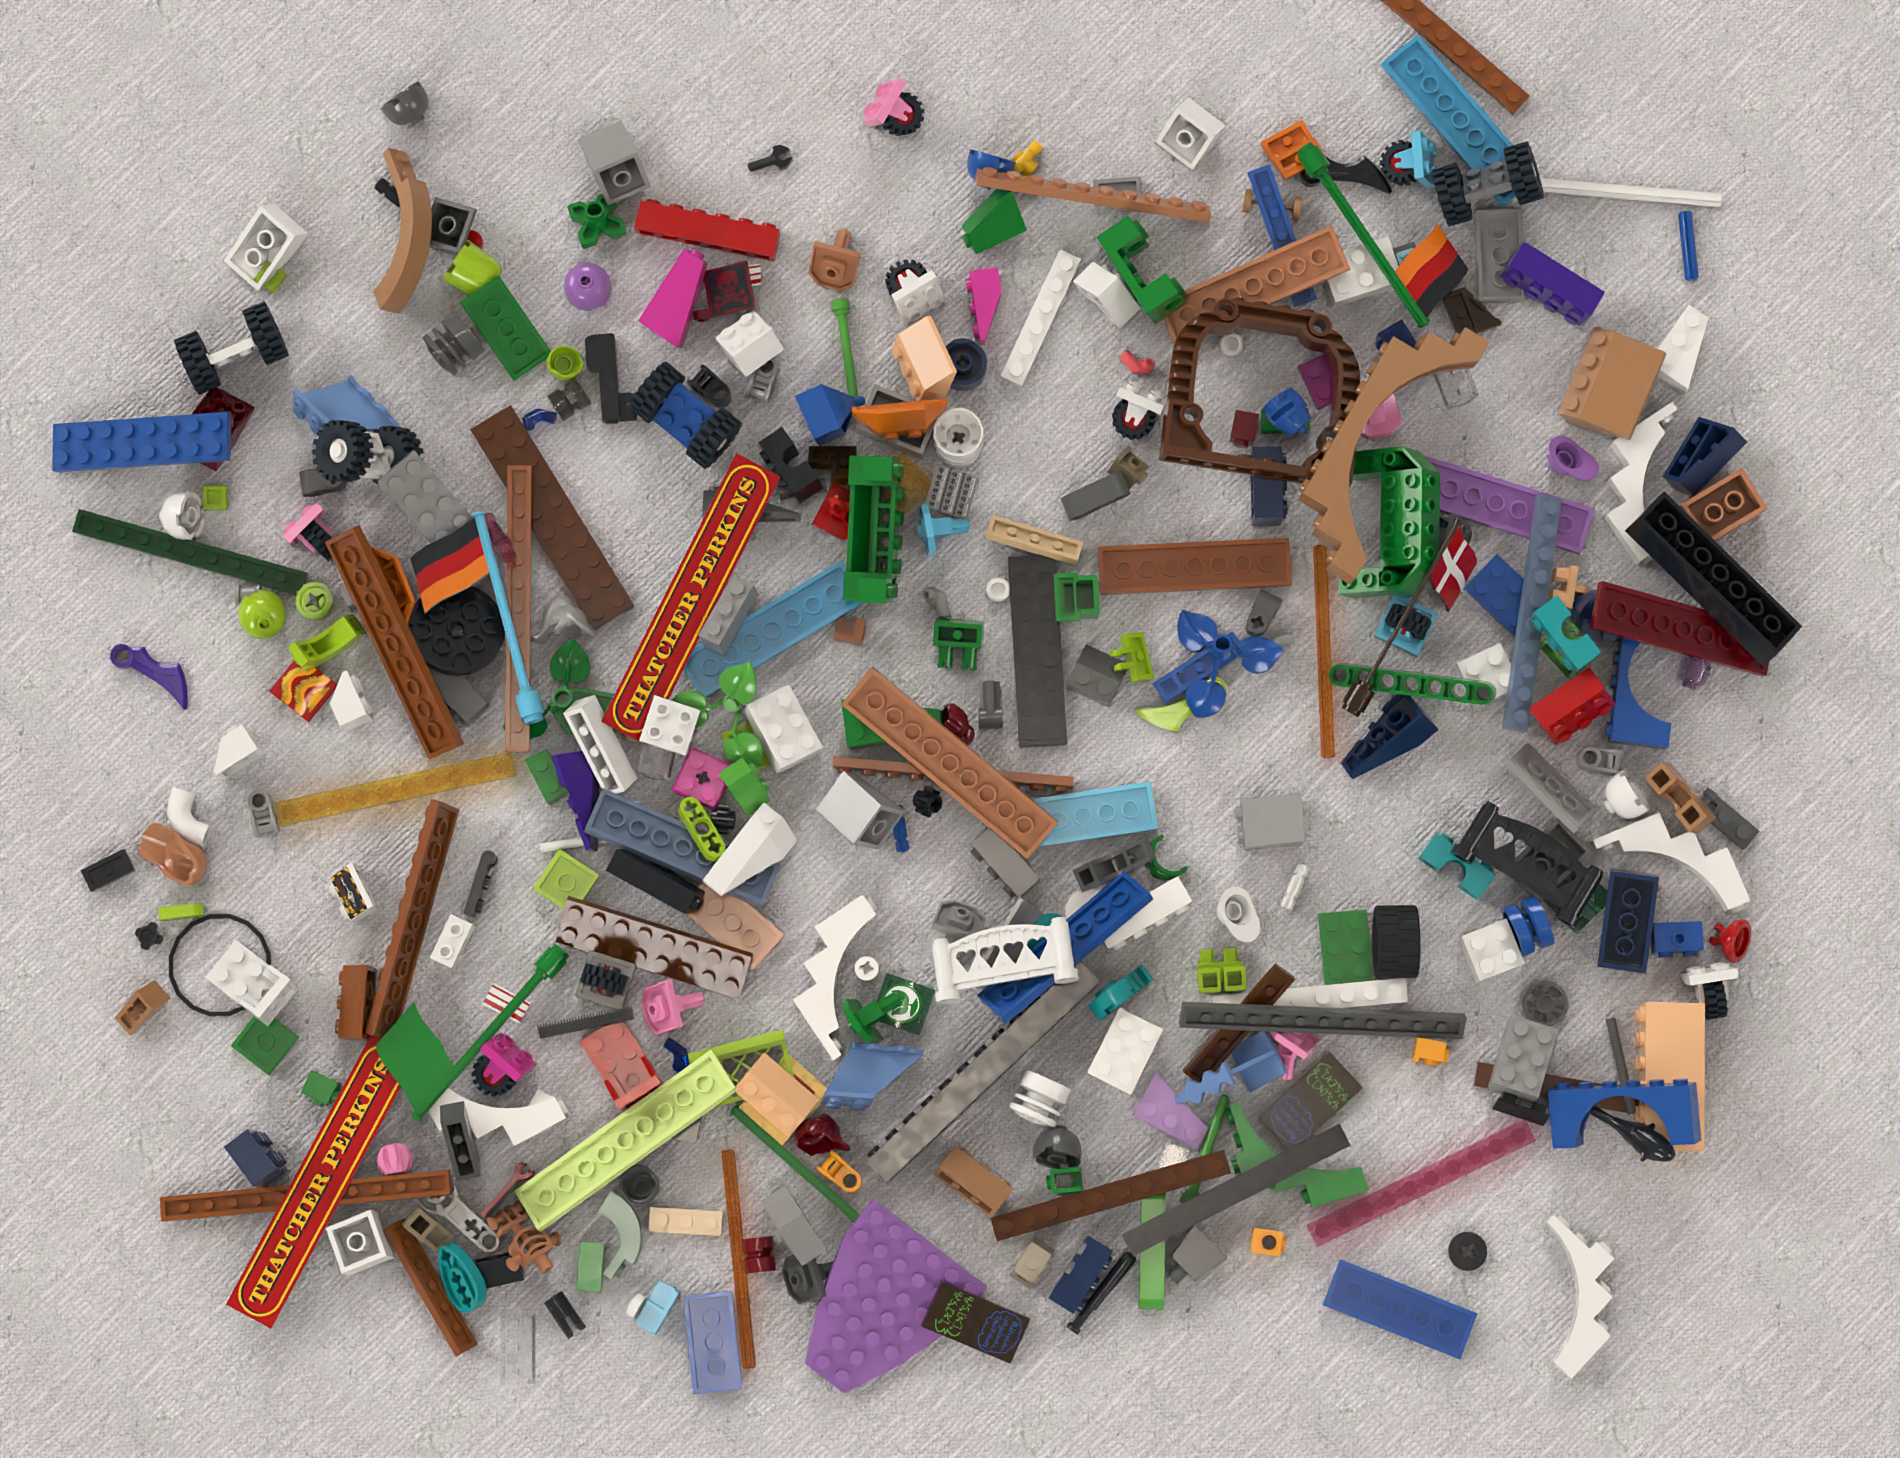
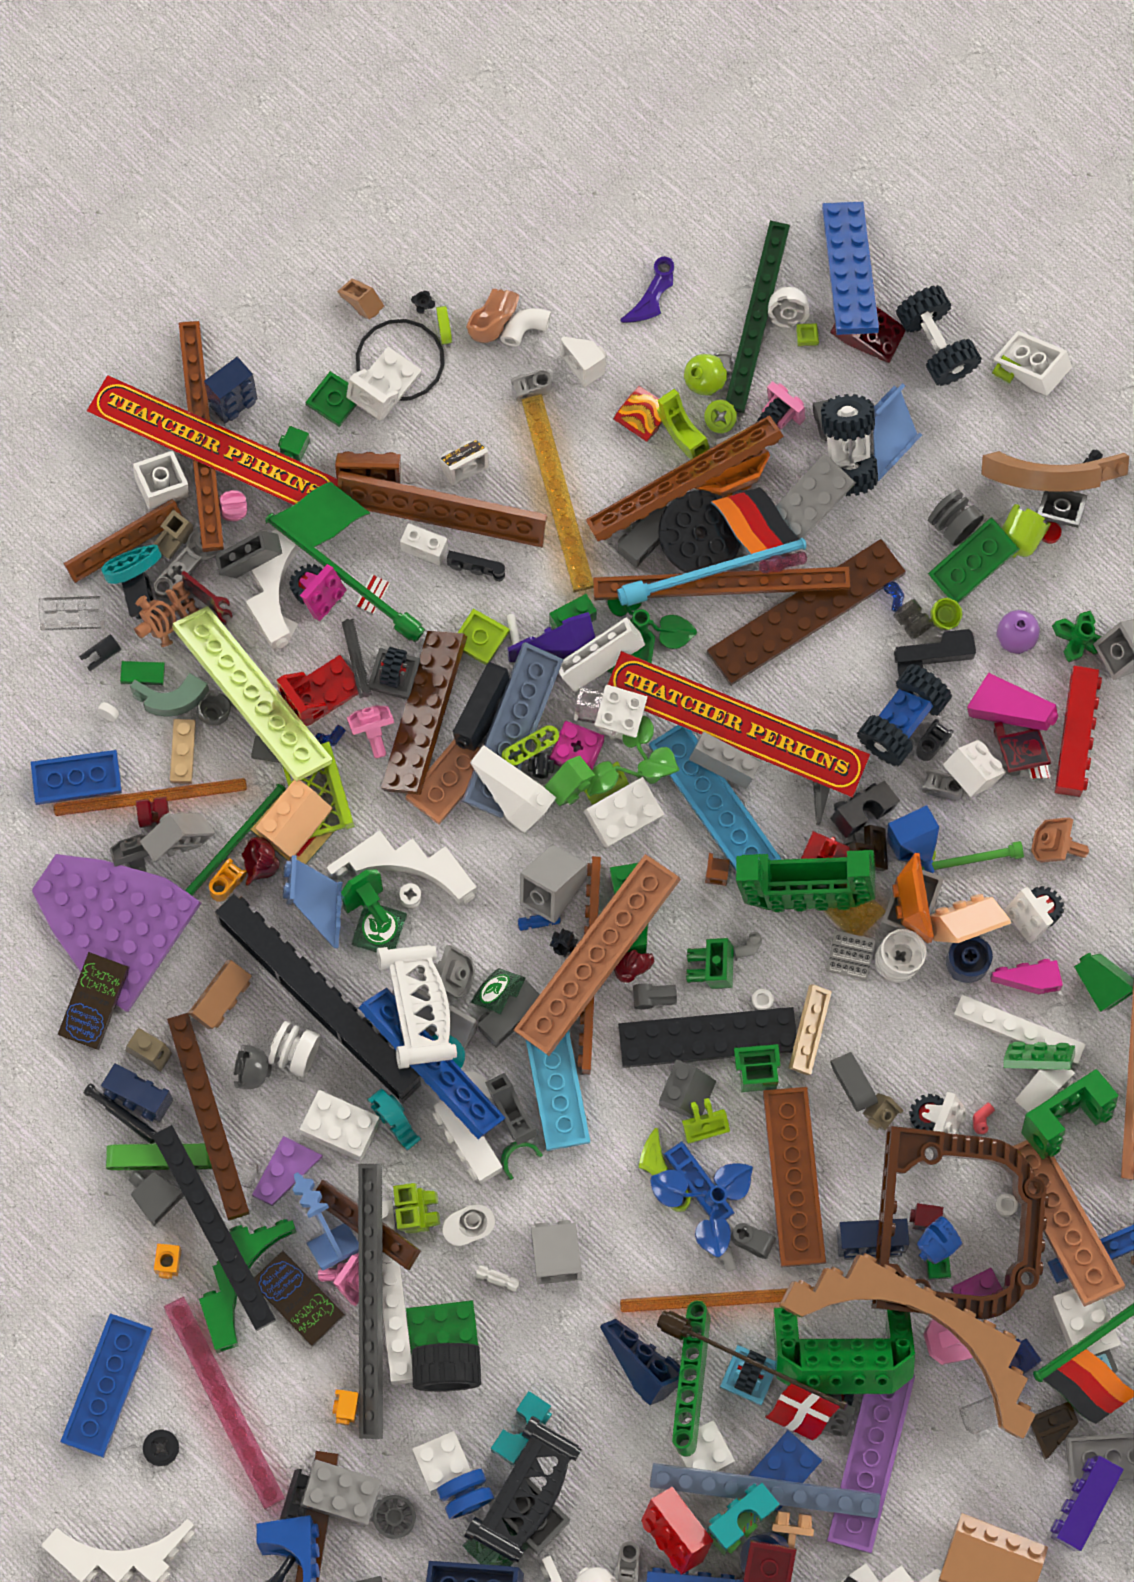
camera: 85 degrees right, 10 degrees down
black plate [80,849,136,893] -> none
white slope [330,670,374,732] -> none
light grey piece [531,596,596,645] -> none
medium azure panel [635,1280,681,1335] -> none
medium azure piece [916,504,970,558] -> none
green window [1046,1167,1084,1194] -> none
bright green piece [1179,1094,1229,1203] -> none
light grey tile [1505,743,1596,834] -> none
medium lavender piece [1547,435,1599,481] -> none
none -> clear green slope [470,968,526,1015]
none -> green plate [1003,1042,1075,1070]

